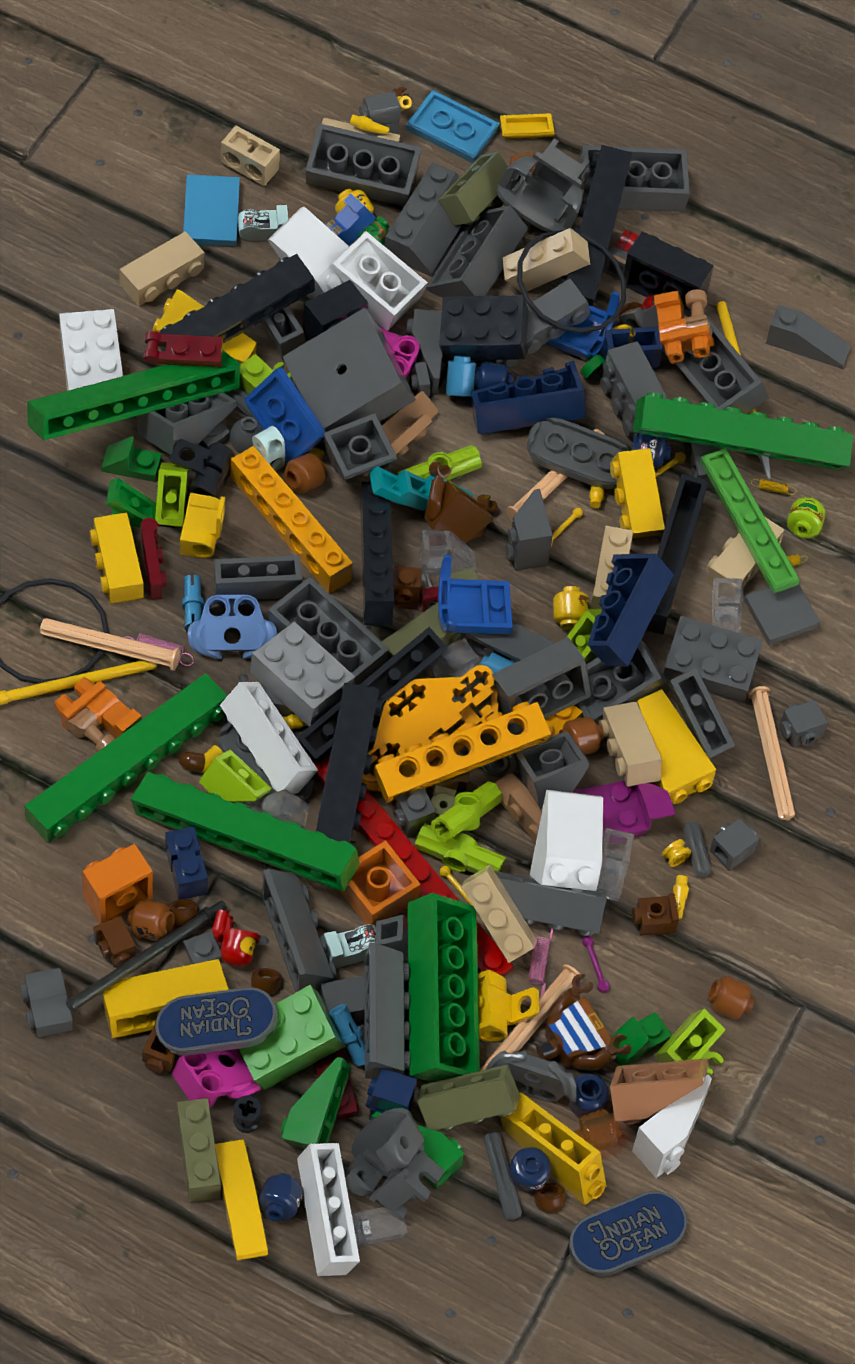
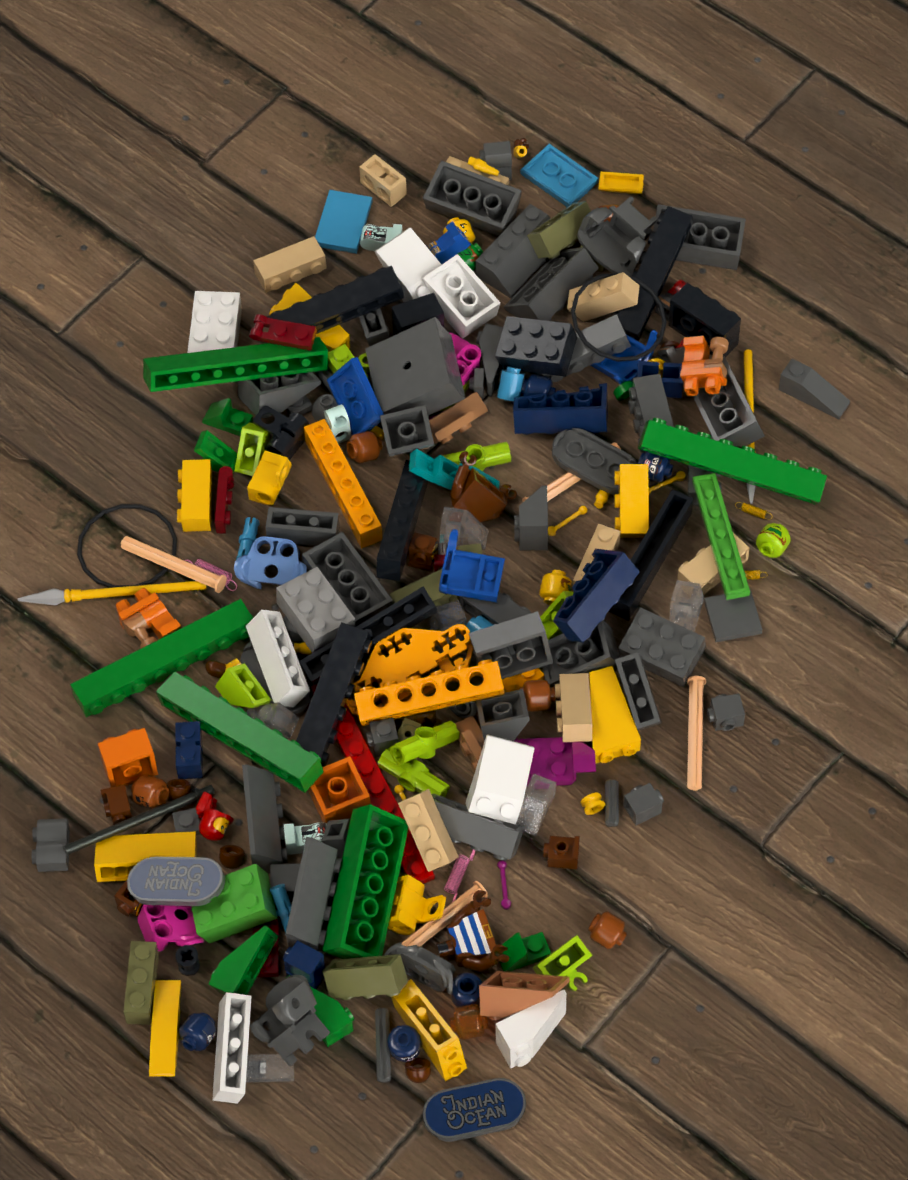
camera: 20 degrees right, 0 degrees up
yellow piece [673,875,689,919] -> none

